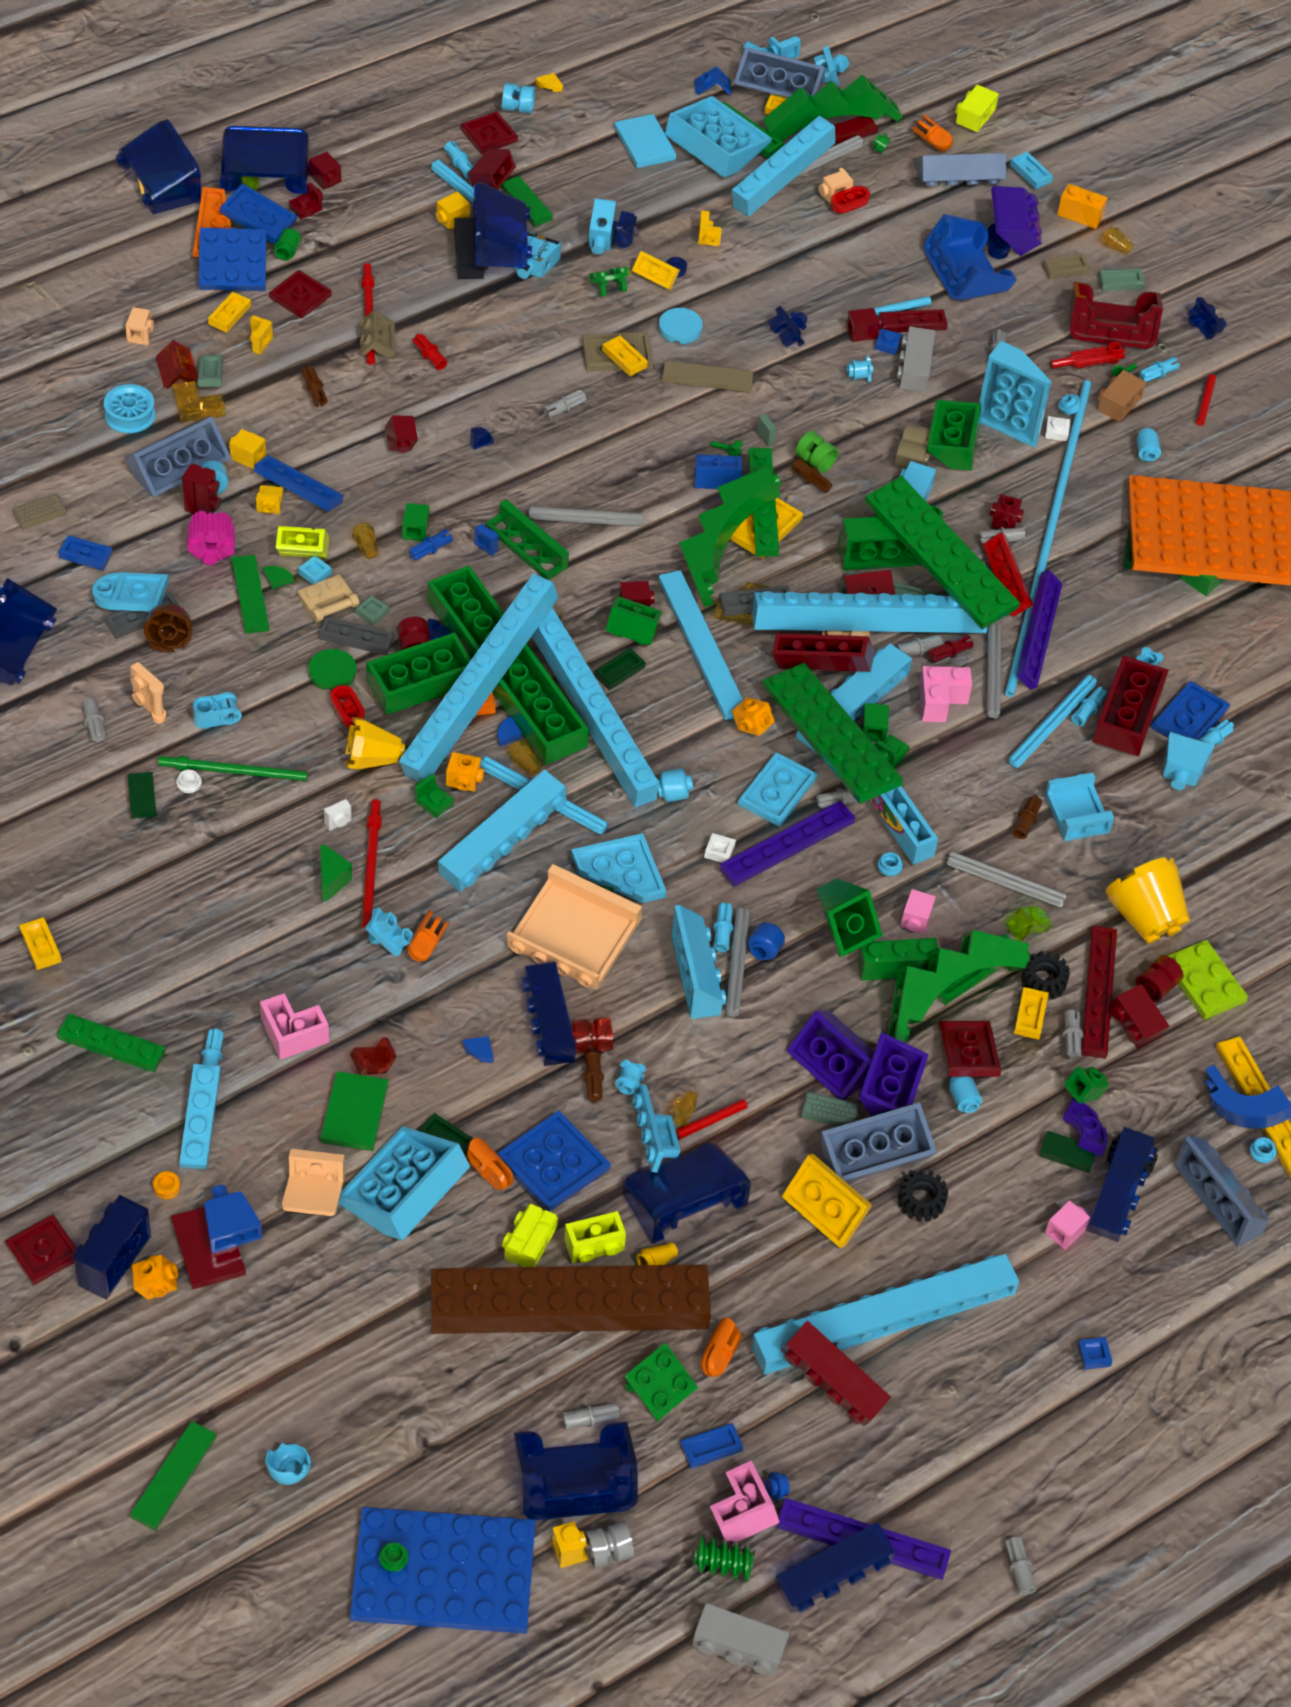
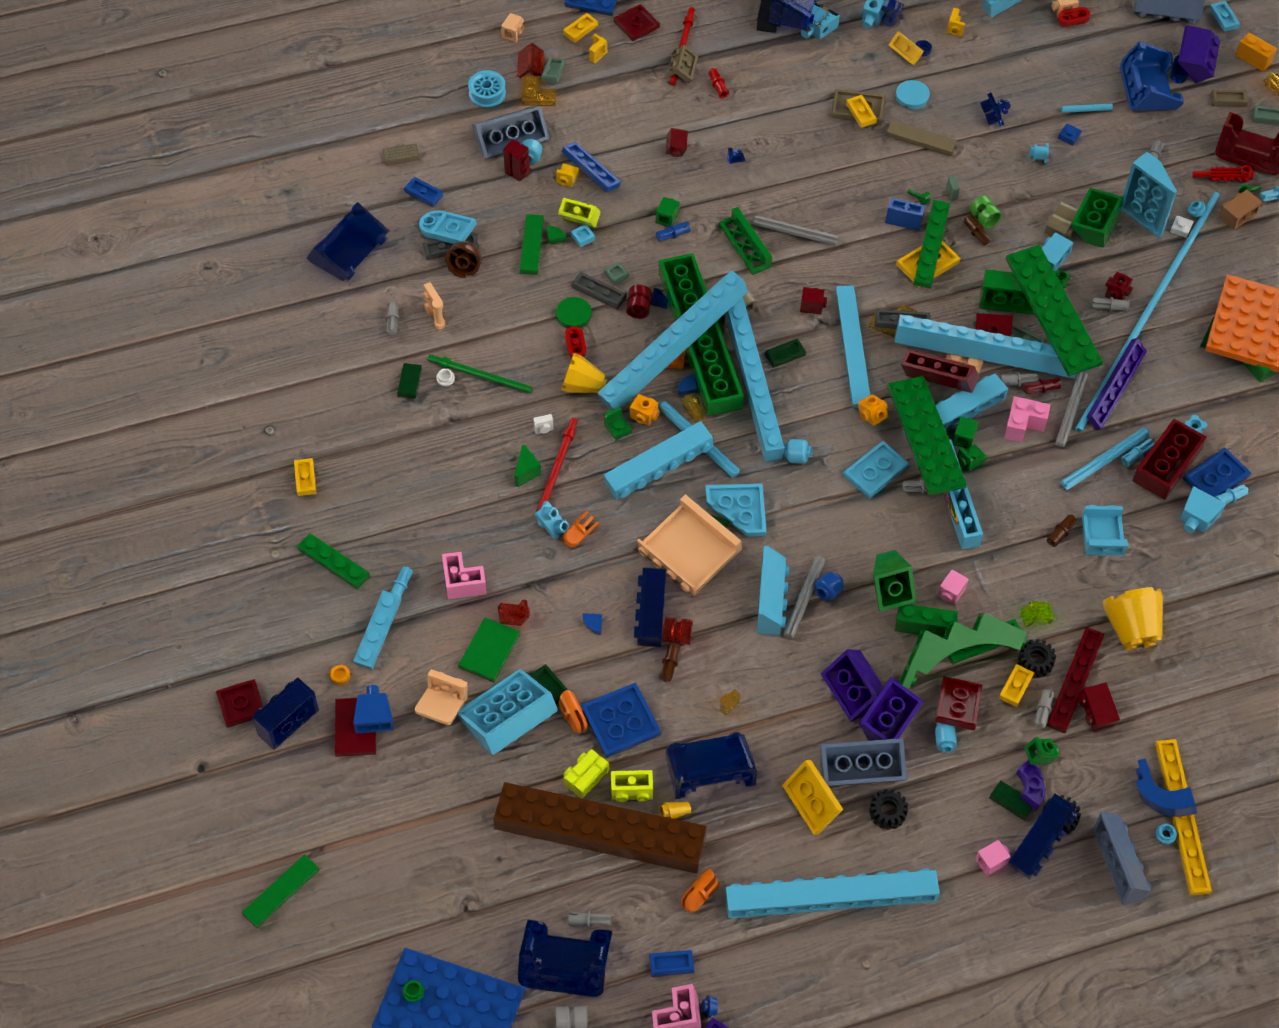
camera: 20 degrees right, 5 degrees up
light orange brick [132,1254,178,1300] -> none
dark pink brick [187,510,235,565] -> none
medium azure piece [193,692,242,729] -> none
yellow brick [229,429,266,469] -> none
medium azure hair [265,1443,311,1485] -> none
tan plate [297,574,360,623] -> none
reddish brown axle [302,365,328,407] -> none
clear yellow cone [352,523,379,559] -> none
green brick [366,632,471,715] -> none
blue plate [474,524,499,556] -> none
light grey axle [542,390,586,420] -> none
yellow brick [551,1521,588,1568] -> none
green plate [588,266,632,297] -> none
green brick [606,596,663,646] -> none
medium azure brick [615,1060,646,1095] -> none
green hinge [624,1342,698,1421] -> none
medium azure bracket [632,1084,681,1173] -> none
red bar [675,1099,748,1140] -> none
green arch [679,466,782,607] -> none
white plate [704,833,736,863] -> none
medium azure axle [713,903,733,952] -> none
dark purple plate [719,800,855,887] -> none
dark red brick [780,1320,891,1426] -> none
sand green tile [801,1092,859,1127] -> none
dark red brick [846,308,882,342] -> none
medium azure plate [877,852,903,876] -> none
dark red tile [879,309,948,333] -> none
light grey brick [897,326,936,392] -> none
light grey axle [947,852,1066,907] -> none
red plate [983,532,1033,617] -> none
blue plate [1077,1337,1113,1370] -> none
dark red wheel [1135,955,1184,1003] -> none
medium azure brick [1136,428,1161,462] -> none
lime plate [1168,940,1248,1020] -> none

